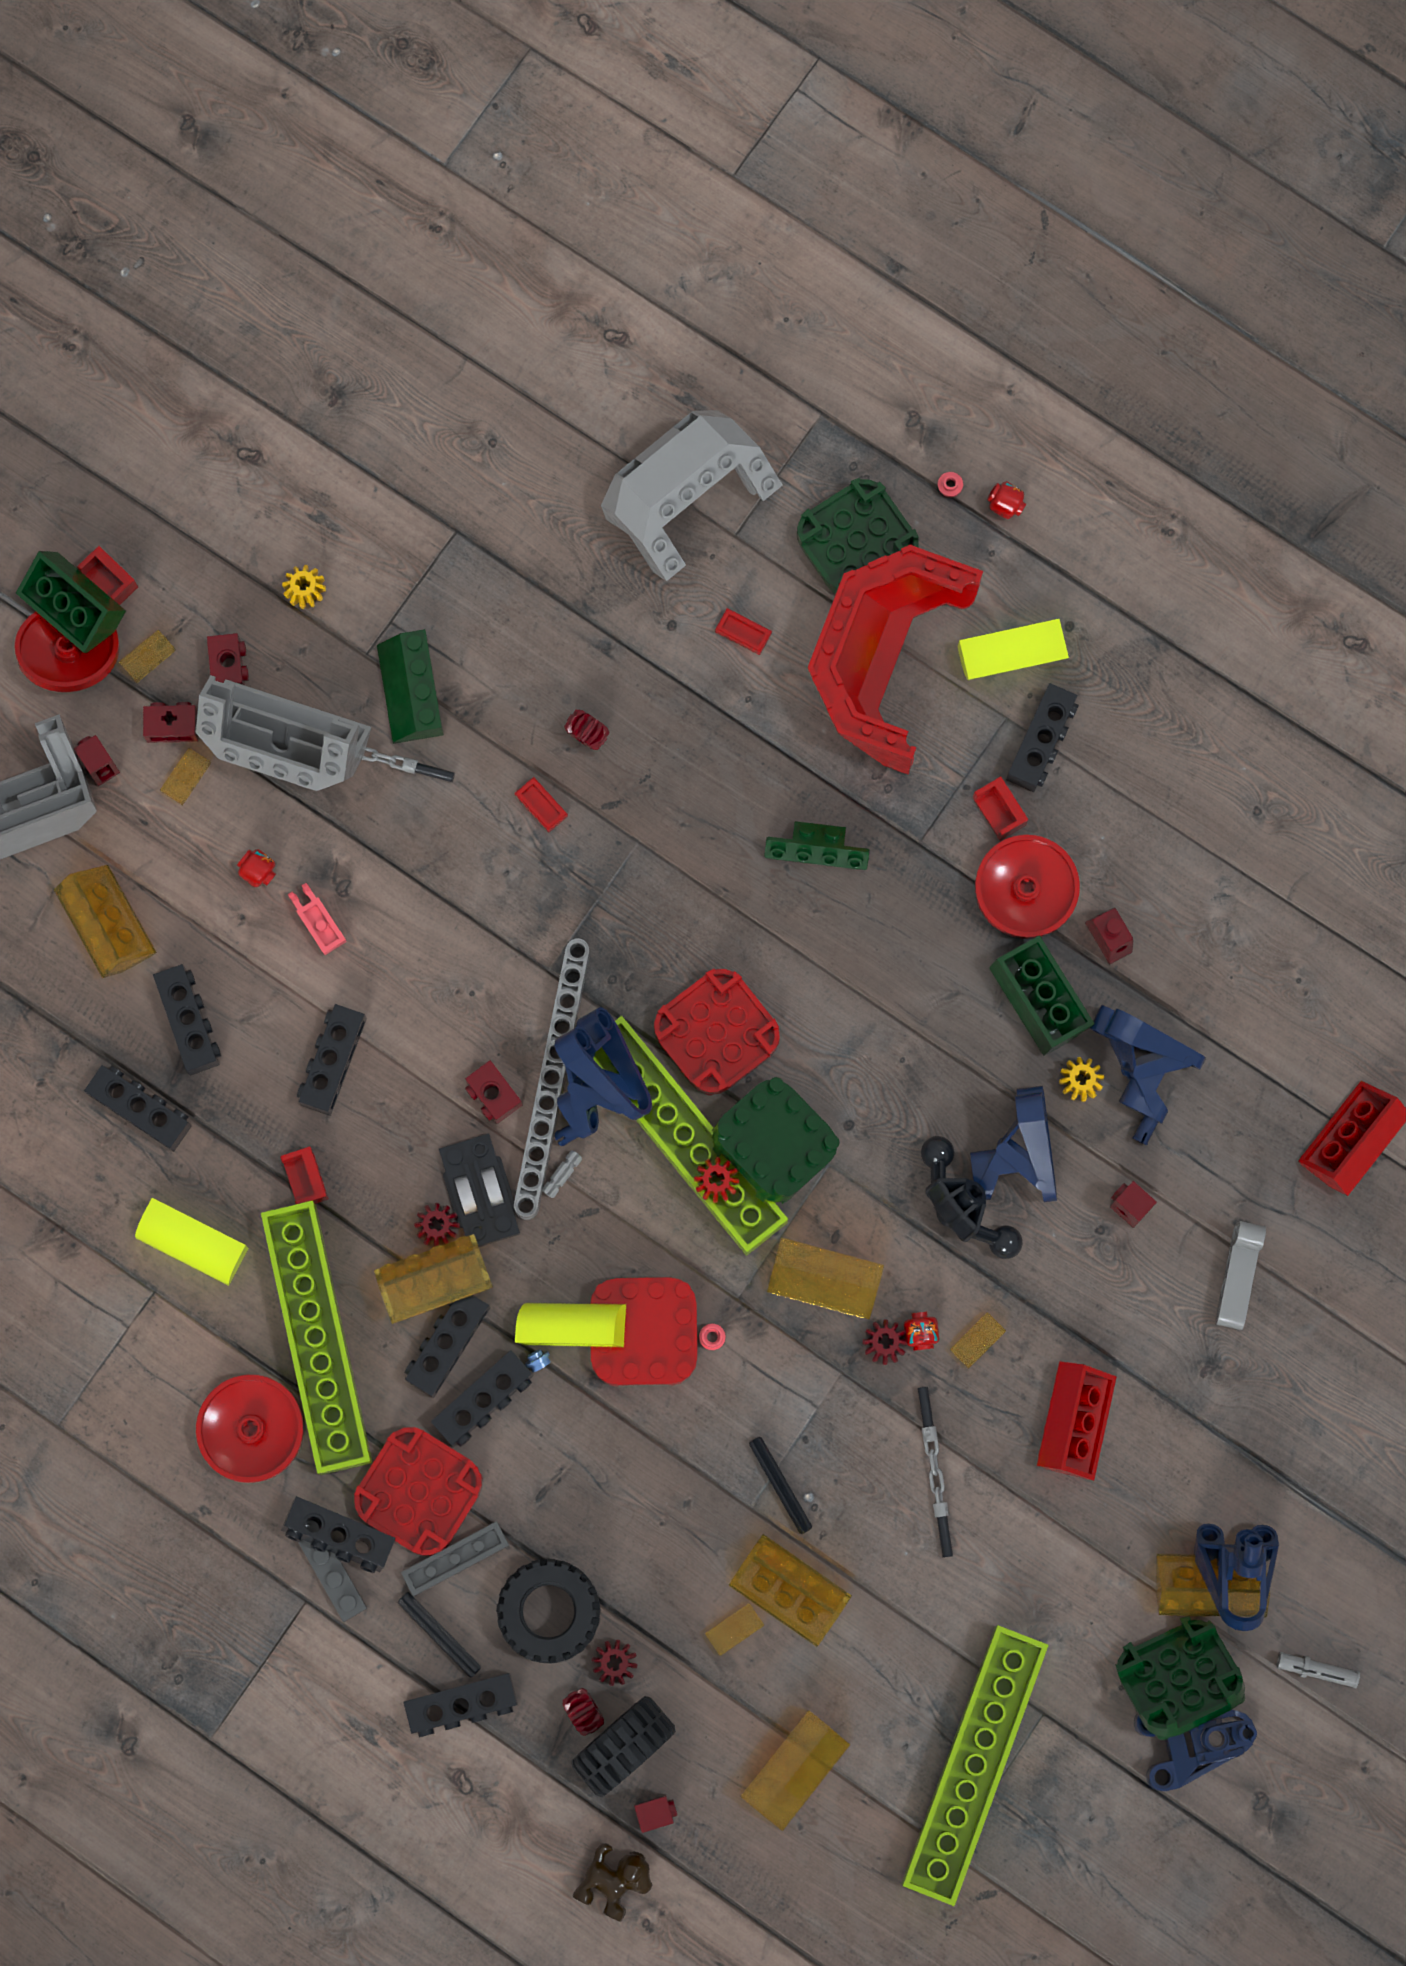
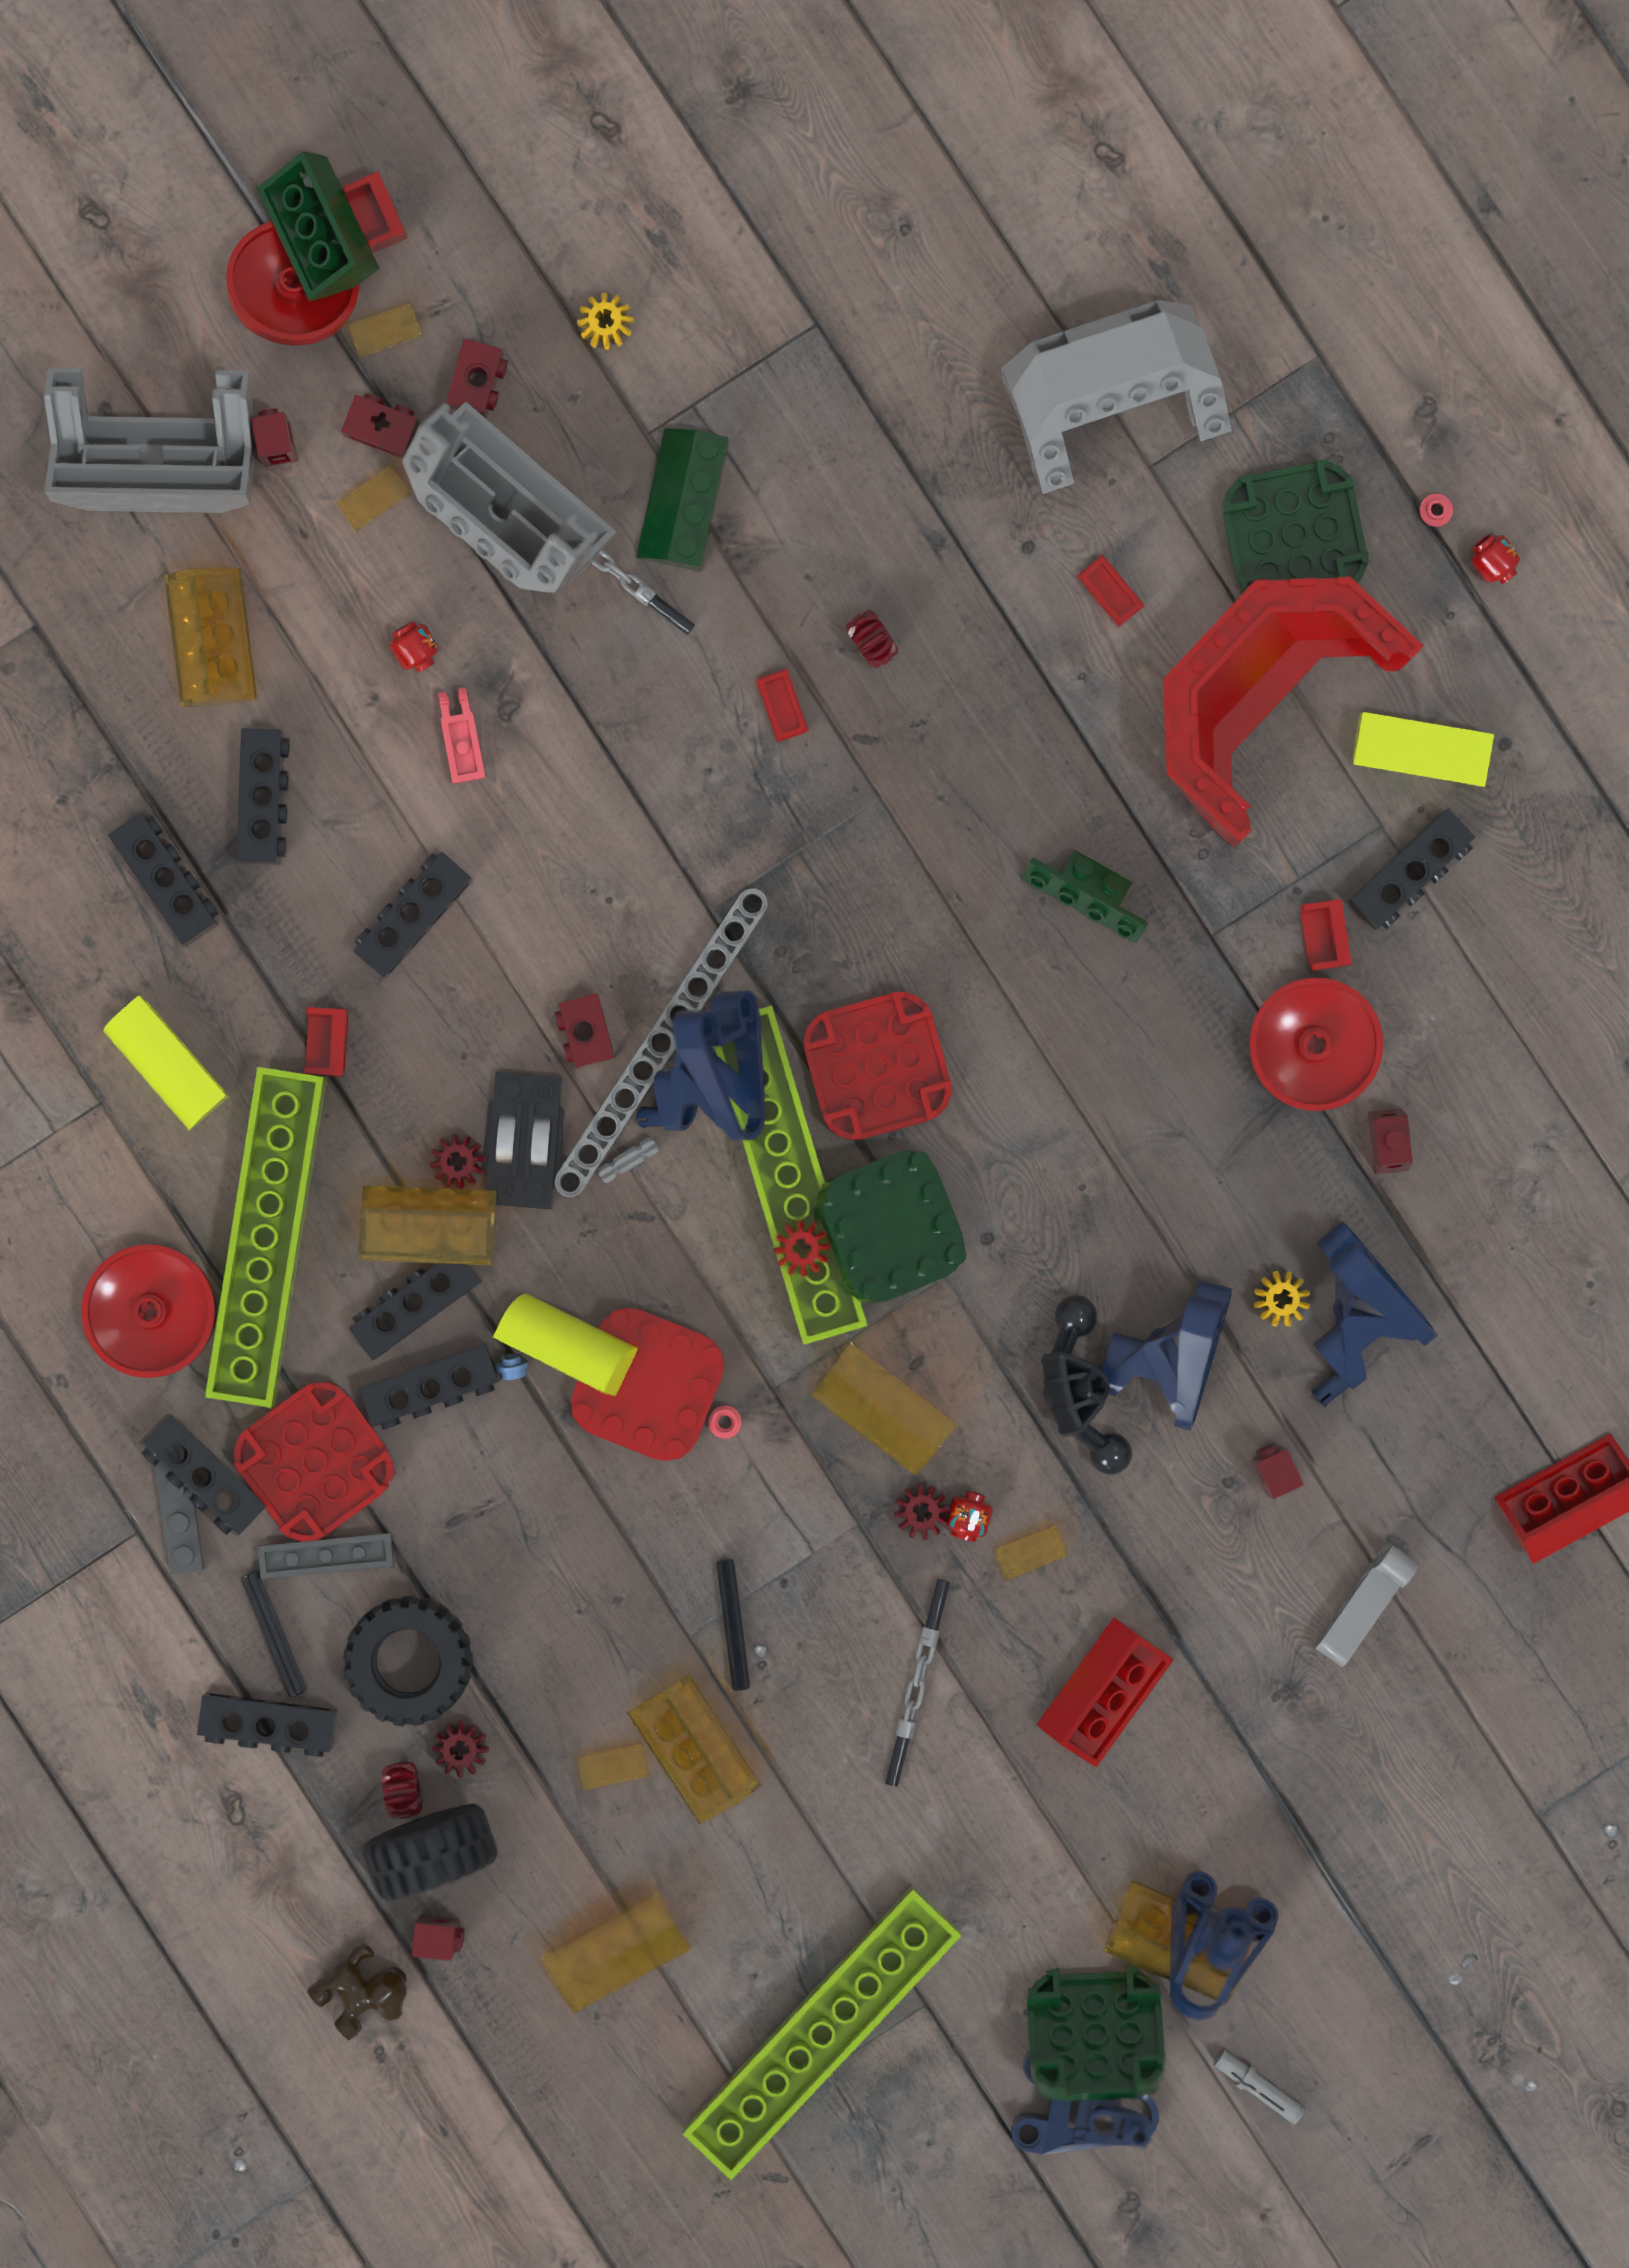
camera: 25 degrees right, 10 degrees up
dark green slope [989,935,1095,1056] -> none

